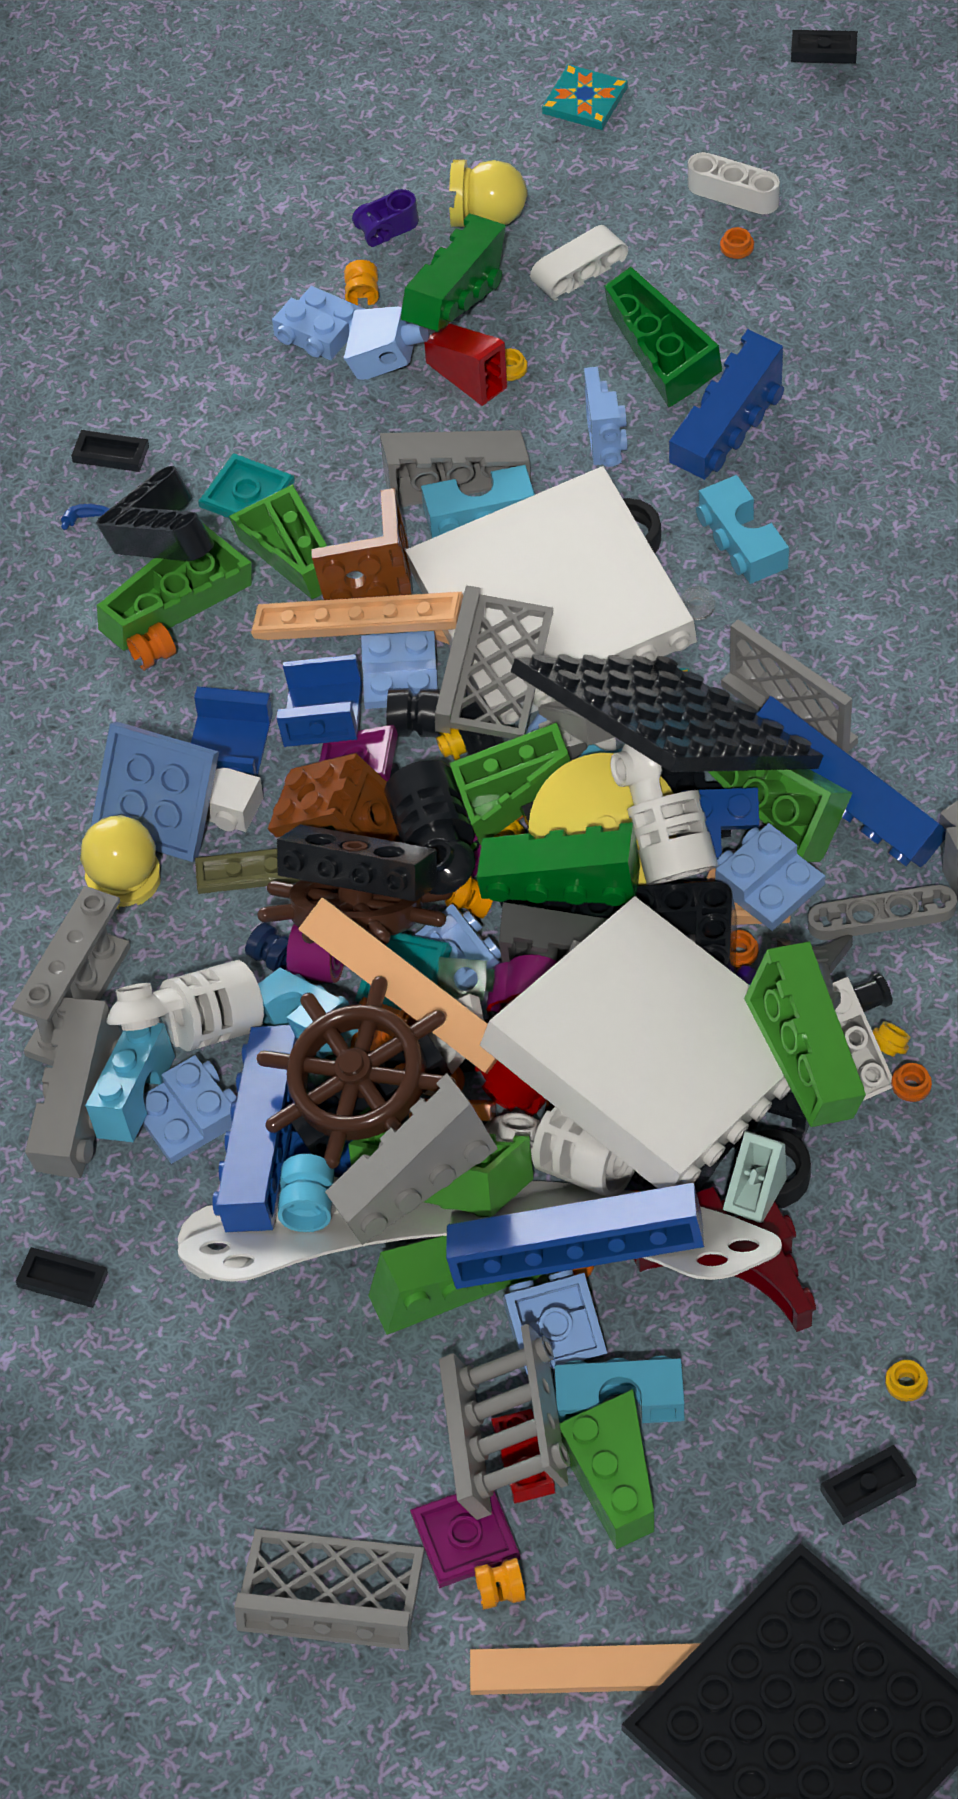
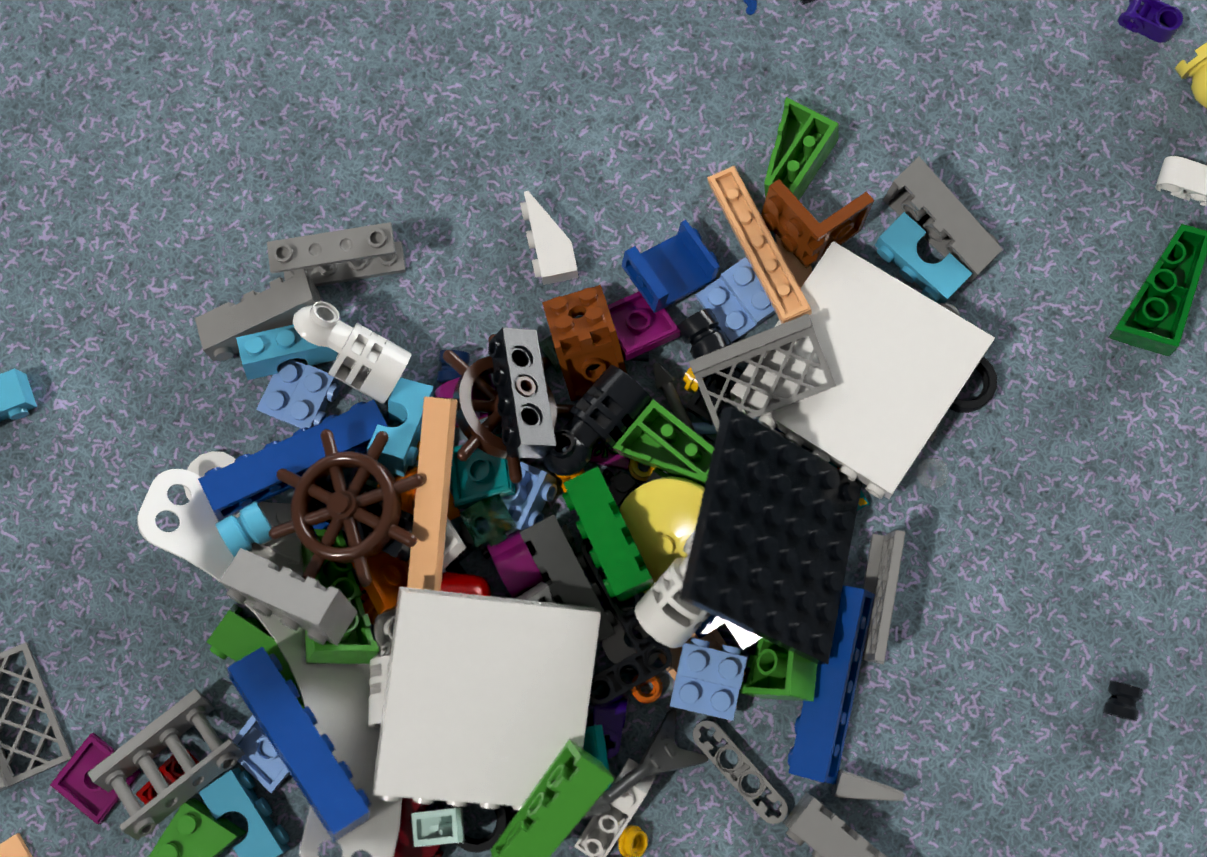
camera: 60 degrees right, 25 degrees up
black tile [16,1247,108,1308] -> none
light yellow tile [80,815,161,909] -> none
medium blue plate [91,721,219,862] -> none
black beam [96,466,214,561] -> none
bright green wedge [97,523,252,651] -> none
orange wheel [126,622,176,671] -> none
blue panel [191,686,273,777] -> none
olive tile [195,848,300,894] -> none
teal tile [198,453,295,519] -> none
light blue plate [272,286,365,360] -> none
light orange wheel [344,260,379,305] -> none
light blue torso [344,306,429,380] -> none
green wedge [401,213,506,332] -> none
red slope [424,323,507,406] -> none
light orange wheel [474,1558,526,1610] -> none
yellow plate [505,348,527,381] -> none
light blue plate [584,367,627,467] -> none
blue wedge [669,329,784,480] -> none
medium azure arch [696,475,789,584] -> none
black bush [853,972,893,1012] -> none

